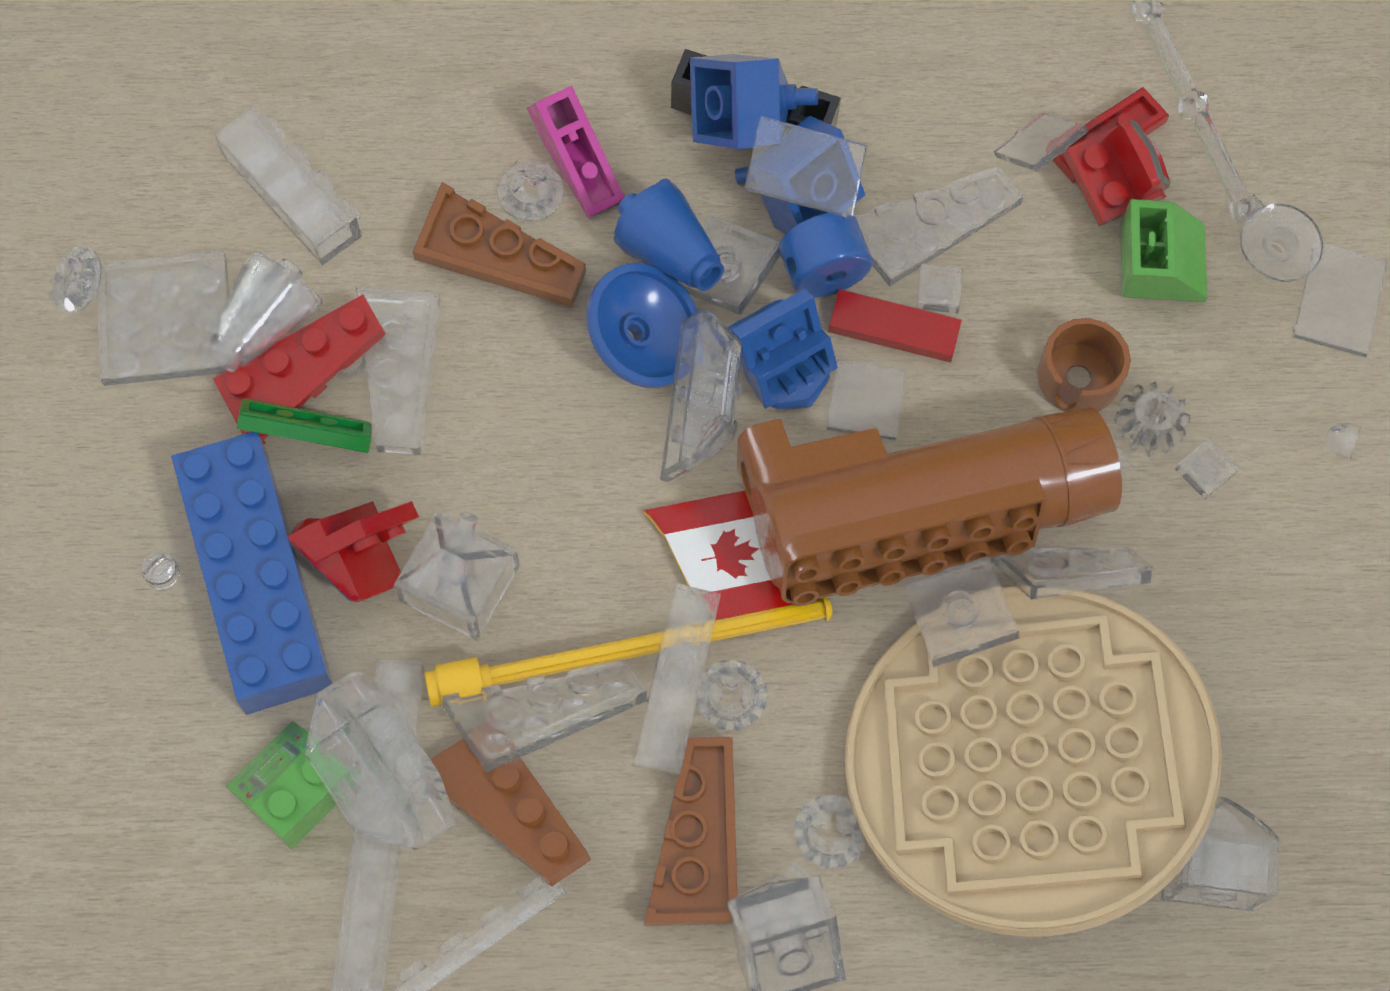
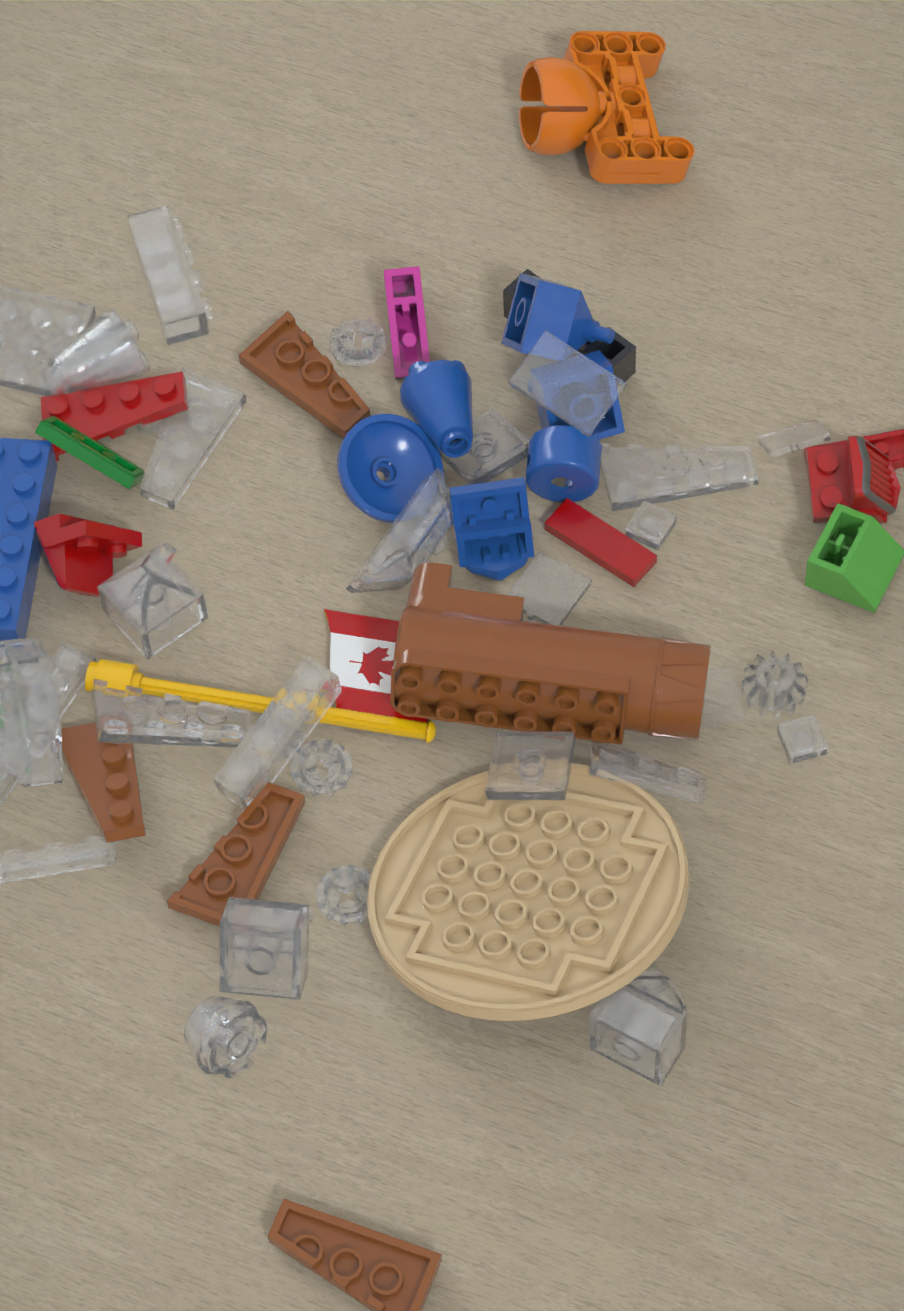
camera: 30 degrees right, 10 degrees down
dark orange piece [1037,318,1131,411] -> none

